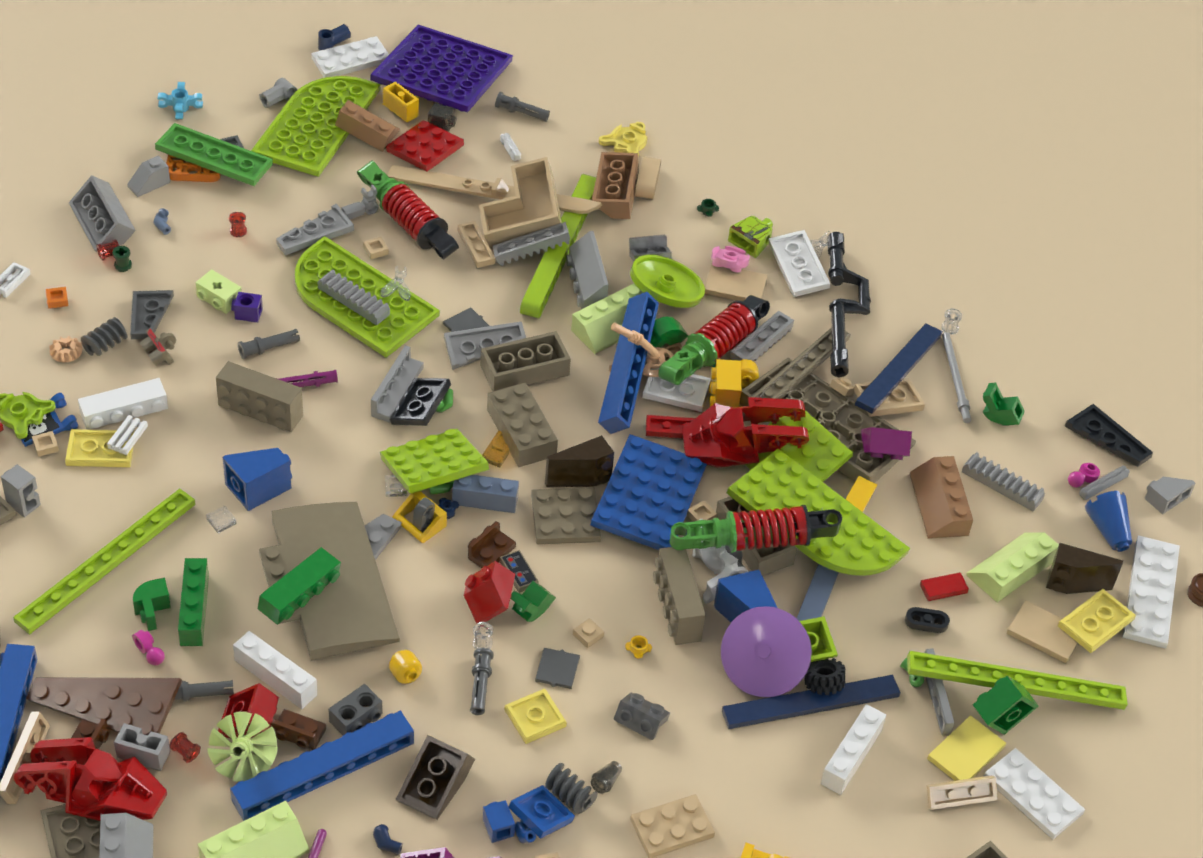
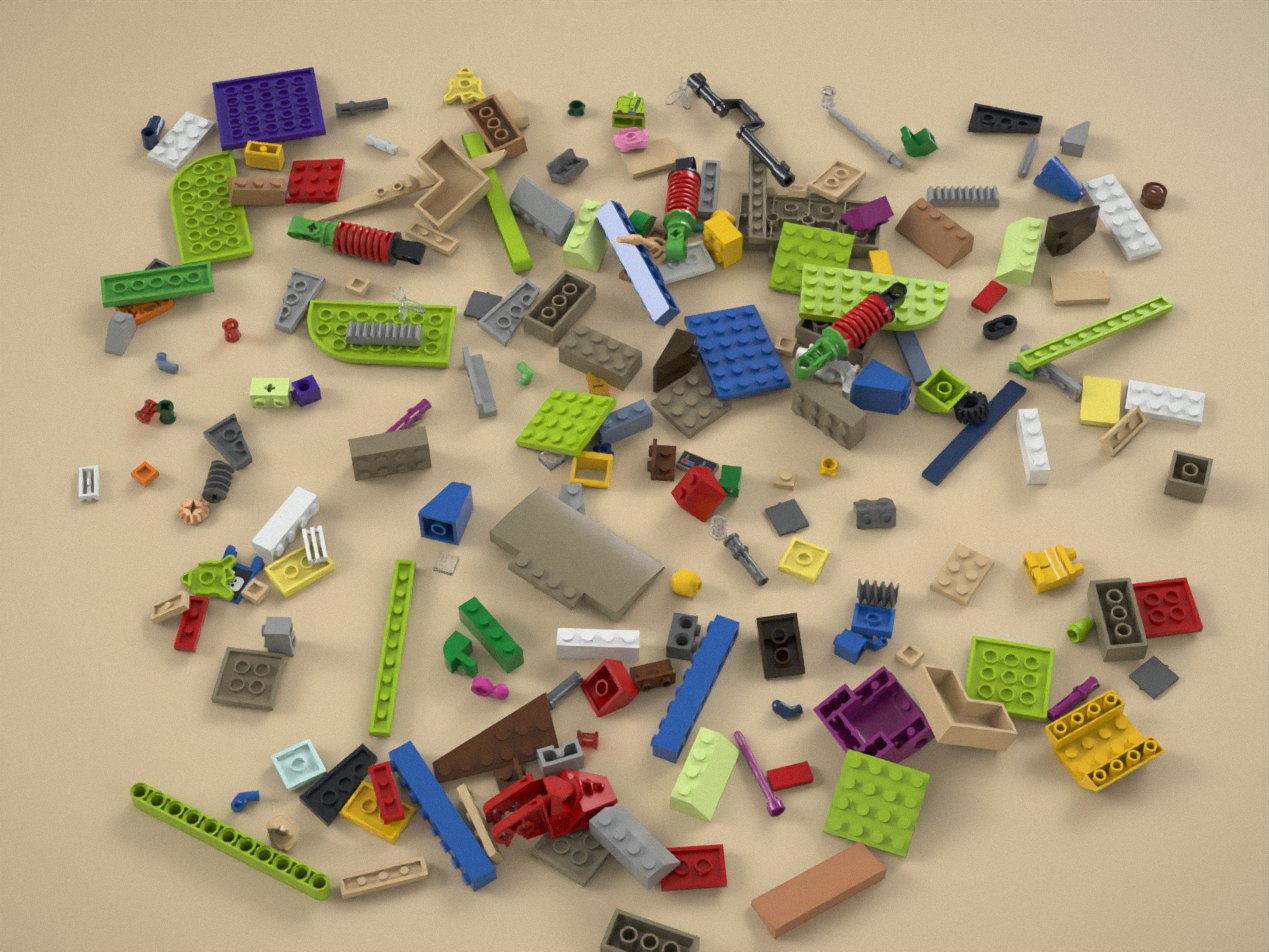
camera: 30 degrees left, 5 degrees up
light grey slope [69,175,136,252] -> none
dark tan hips [140,328,176,366] -> none
medium azure pin [157,82,203,119] -> none
yellowish green piece [208,712,278,781] -> none
dark grey pin [238,329,300,359] -> none
green brick [257,547,341,625] -> none
light grey piece [259,78,297,108] -> none
light grey bar [341,185,379,219] -> none
black tile [389,378,451,426] -> none
dark grey beam [412,497,435,531] -> none
clear smoke brick [428,103,457,132] -> none
light grey gear [493,222,570,266] -> none
clear smoke cone [591,761,622,794] -> none
lime dish [630,255,705,308] -> none
red plate [645,415,695,439] -> none
red connector [682,397,809,468] -> none
medium lavender dish [721,606,812,697] -> none
white plate [769,230,830,297] -> none
dark blue tile [855,323,943,414] -> none
green brick [972,676,1039,735] -> none
light yellow tile [1058,589,1136,653] -> none
dark pink plate [1068,463,1100,488] -> none

